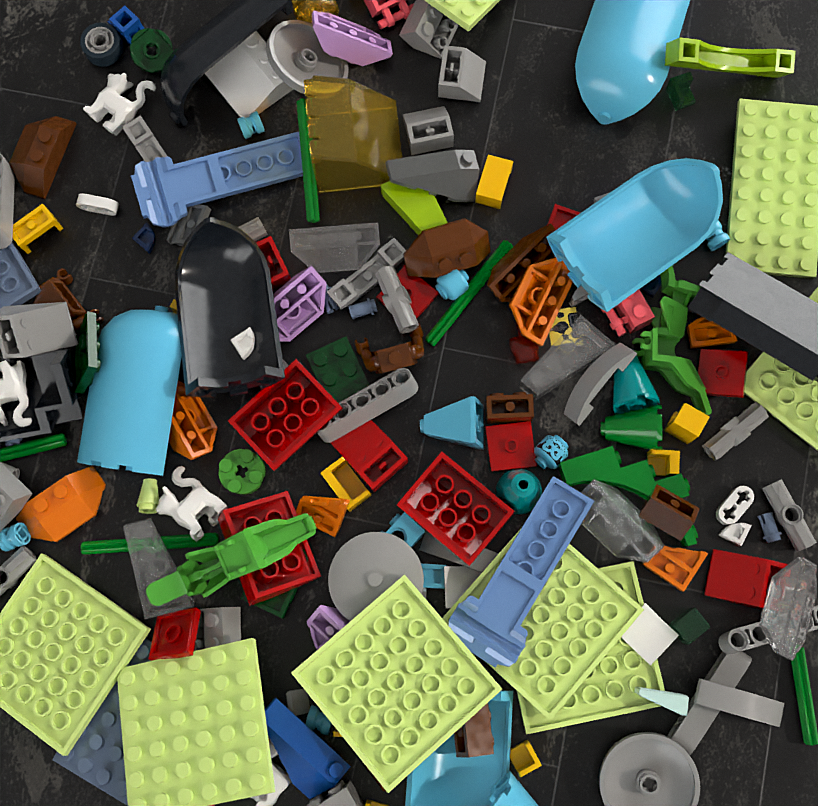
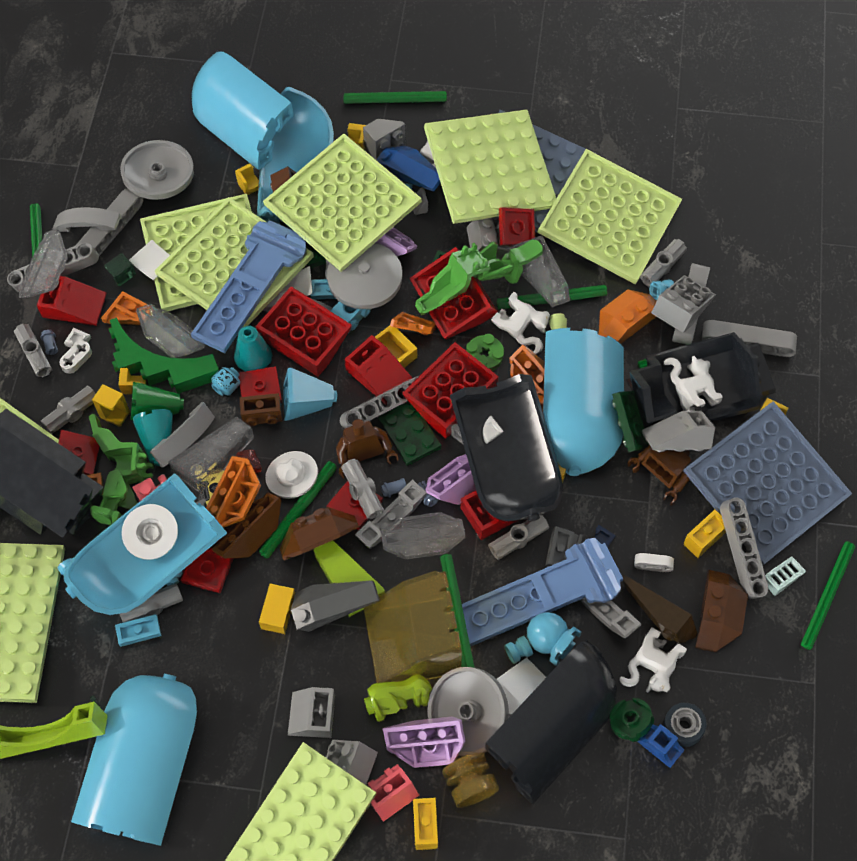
camera: 170 degrees right, 15 degrees down
light grey slope [403,106,454,155] -> none
medium azure head [435,269,469,300] -> none
light aqua slope [634,687,689,716] -> none
reddish brown brick [638,484,700,541] -> none
none -> medium azure plate [115,614,162,647]
none -> white hat [122,504,178,560]
none -> white hat [265,451,318,499]
none -> lime animal [364,674,432,722]
none -> medium azure tile [527,612,581,666]
none -> dark brown wedge [622,575,698,644]

